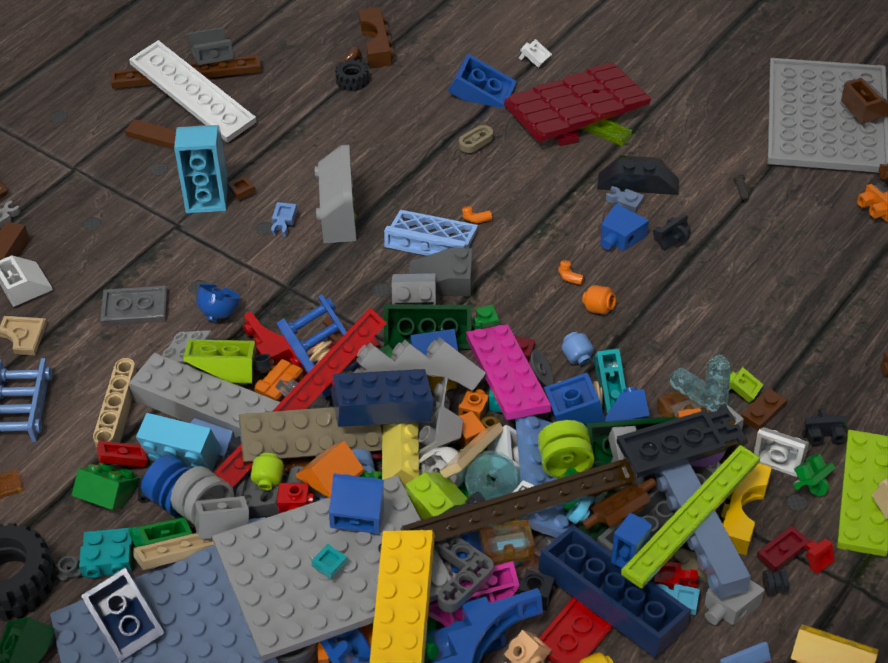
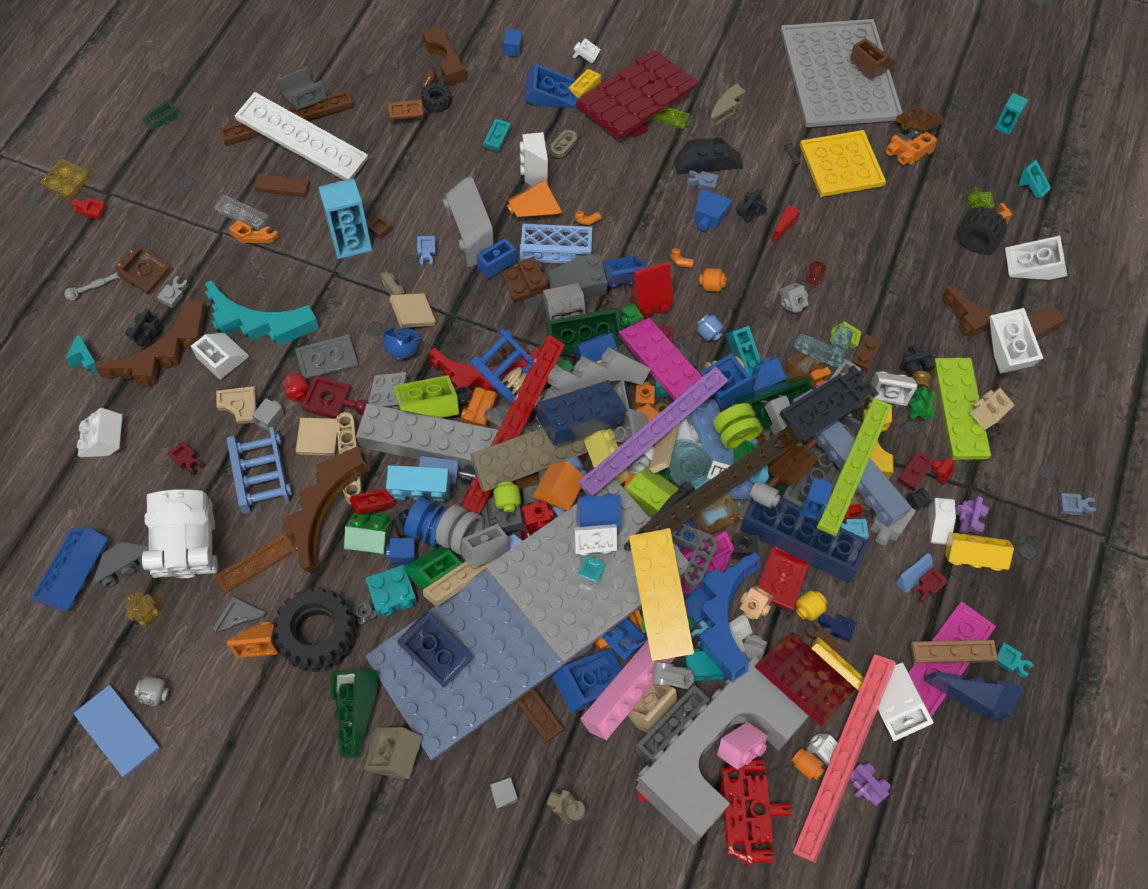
camera: 20 degrees left, 15 degrees up
none -> clear green slope [142,99,182,131]
none -> teal arch [205,280,319,346]
none -> clear plate [214,195,269,231]
none -> orange piece [229,220,279,244]
none -> light grey brick [252,399,285,432]
none -> red head [282,373,309,402]
none -> reddish brown arch [282,446,371,574]
none -> tan tile [296,418,338,456]
none -> dark red plate [301,375,369,419]
none -> dark tan plate [379,271,405,295]
none -> blue brick [386,538,416,565]
none -> dark orange hinge [388,100,424,123]
none -> tan tile [389,293,436,328]
none -> blue brick [477,238,517,279]
none -> teal plate [483,119,511,152]
none -> reddish brown plate [501,256,549,303]
none -> blue brick [503,29,522,57]
none -> orange slope [507,180,562,217]
none -> white slope [520,132,548,186]
none -> yellow slope [569,69,601,99]
none -> white bracket [573,524,617,555]
none -> medium lavender plate [578,367,729,496]
none -> blue slope [602,255,648,287]
none -> red slope [631,261,673,318]
none -> dark tan slope [709,84,746,129]
none -> light grey brick [750,482,781,508]
none -> red slope [772,205,800,242]
none -> light grey brick [779,283,809,313]
none -> yellow plate [800,130,886,197]
none -> clear red wheel [805,261,826,286]
none -> pearl gold wheel [912,371,931,391]
none -> white slope [928,498,956,545]
none -> medium lavender hips [955,496,989,534]

